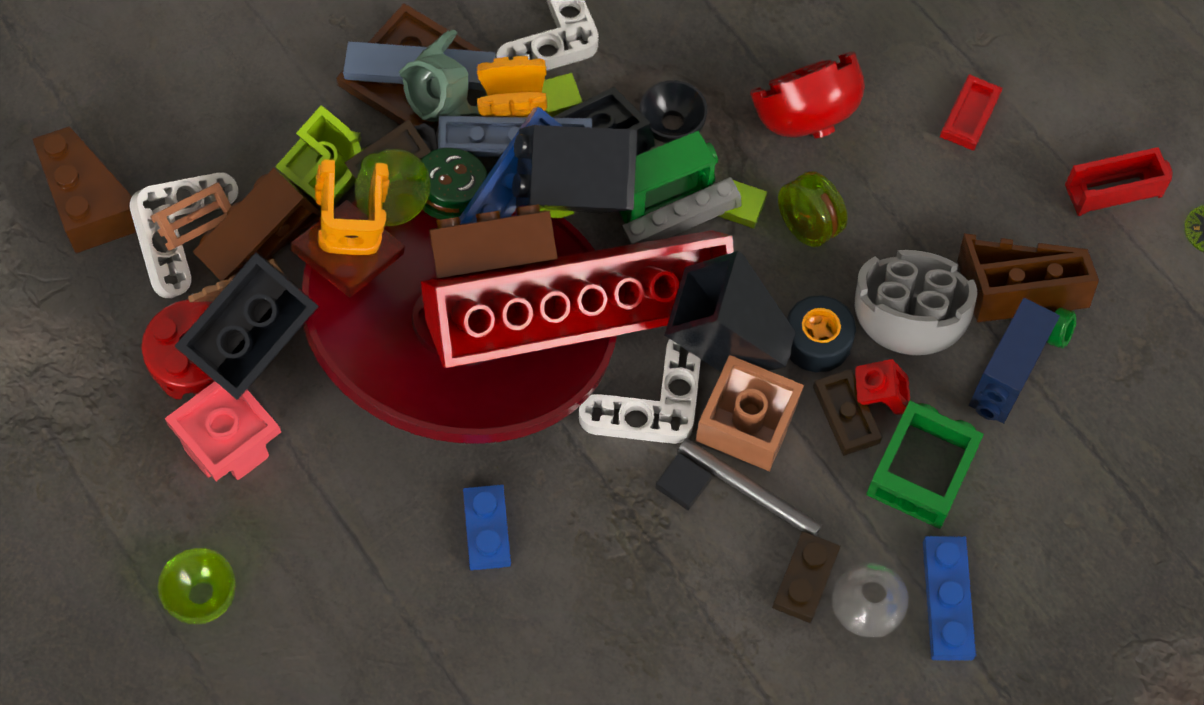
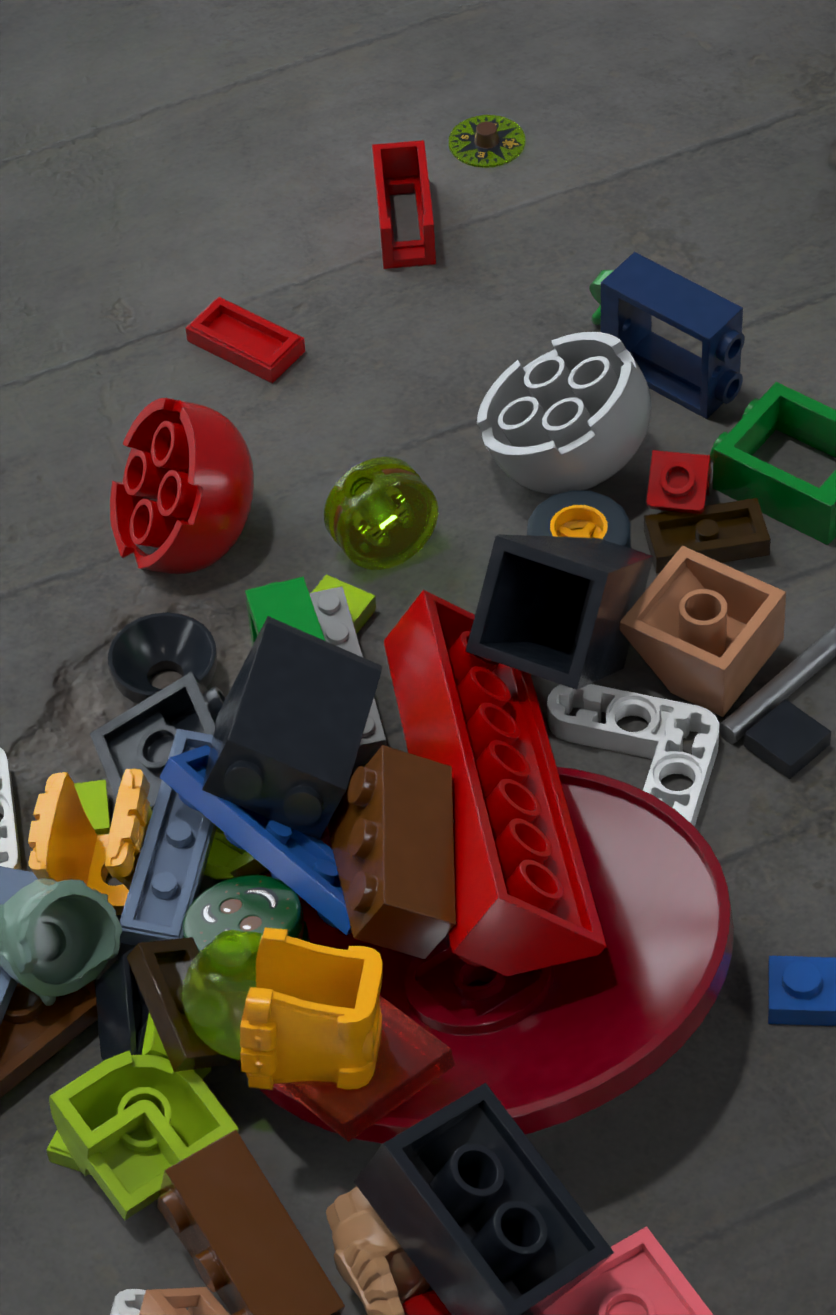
camera: 75 degrees left, 15 degrees down
reddish brown wedge [957,233,1099,322] -> none

